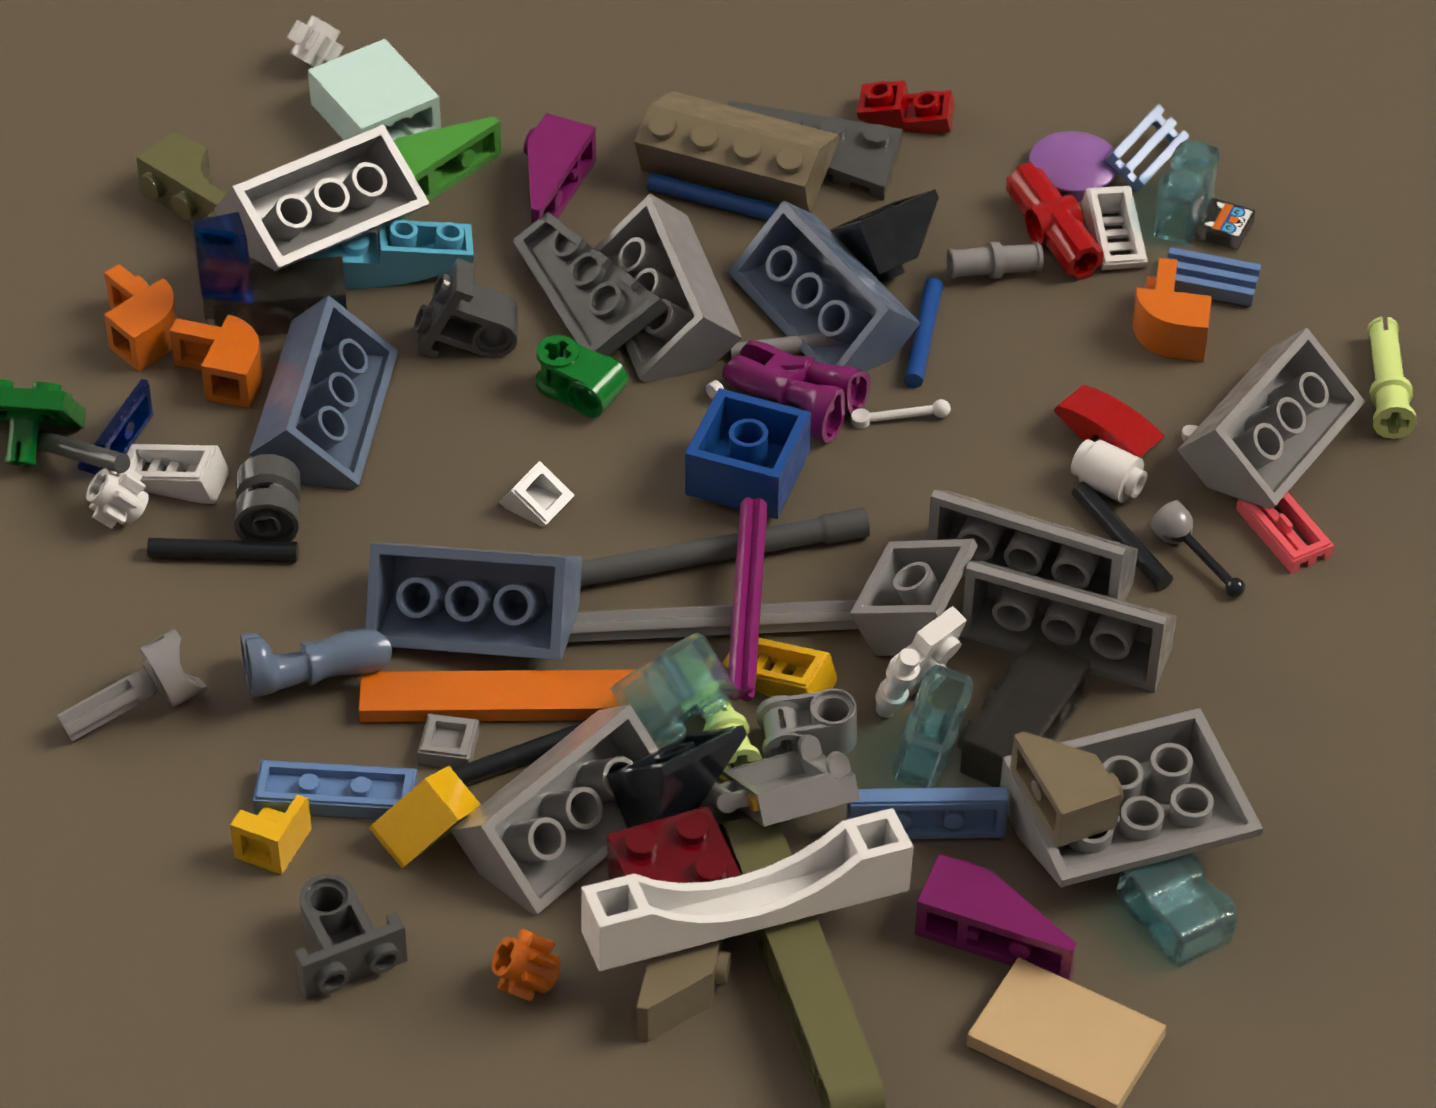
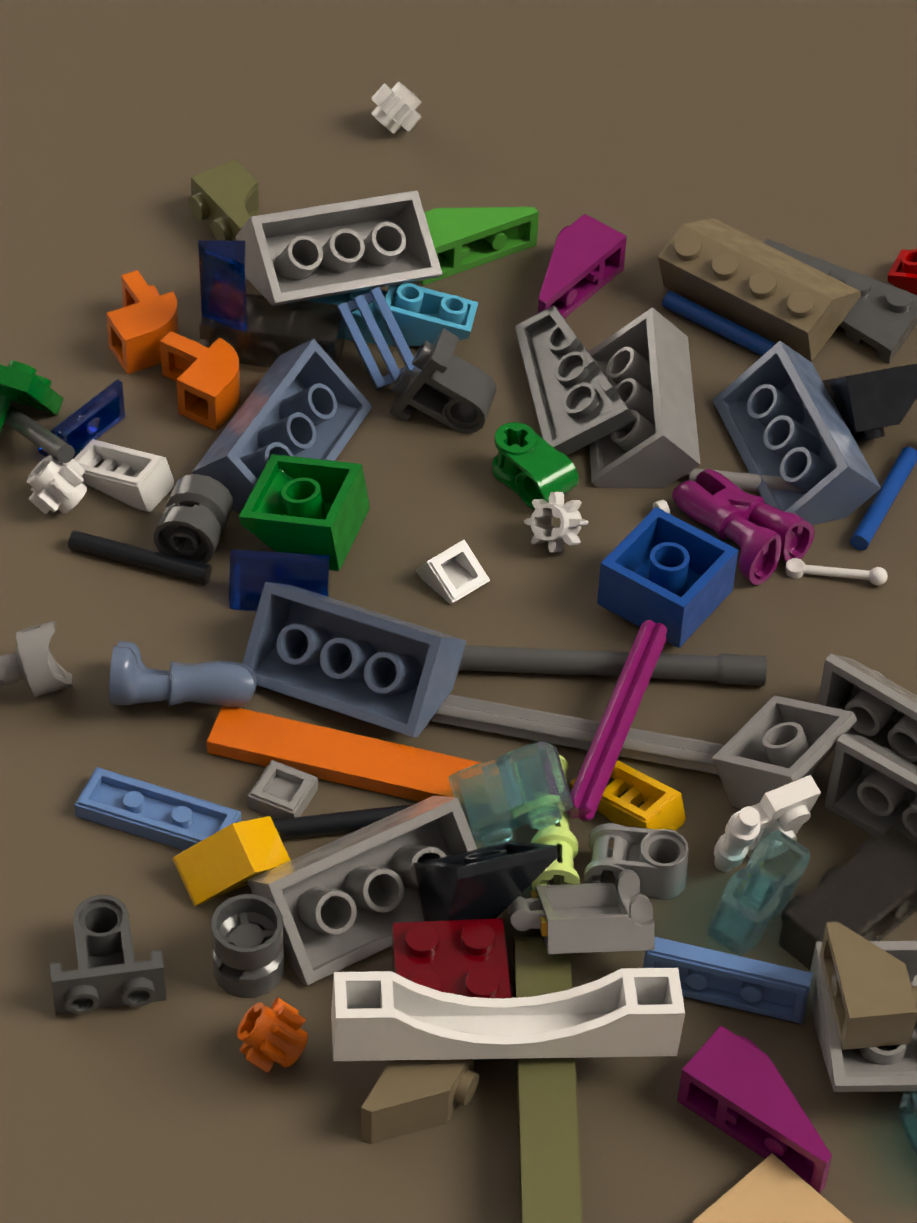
camera: 15 degrees right, 0 degrees up
yellow panel [230,795,312,875] -> none
light aqua brick [308,39,441,140] -> none
none -> dark grey wheel [211,894,284,998]
none -> clear blue slope [229,550,330,611]
none -> green slope [239,454,370,571]
none -> medium blue tile [337,287,414,390]
none -> white gear [524,492,589,553]

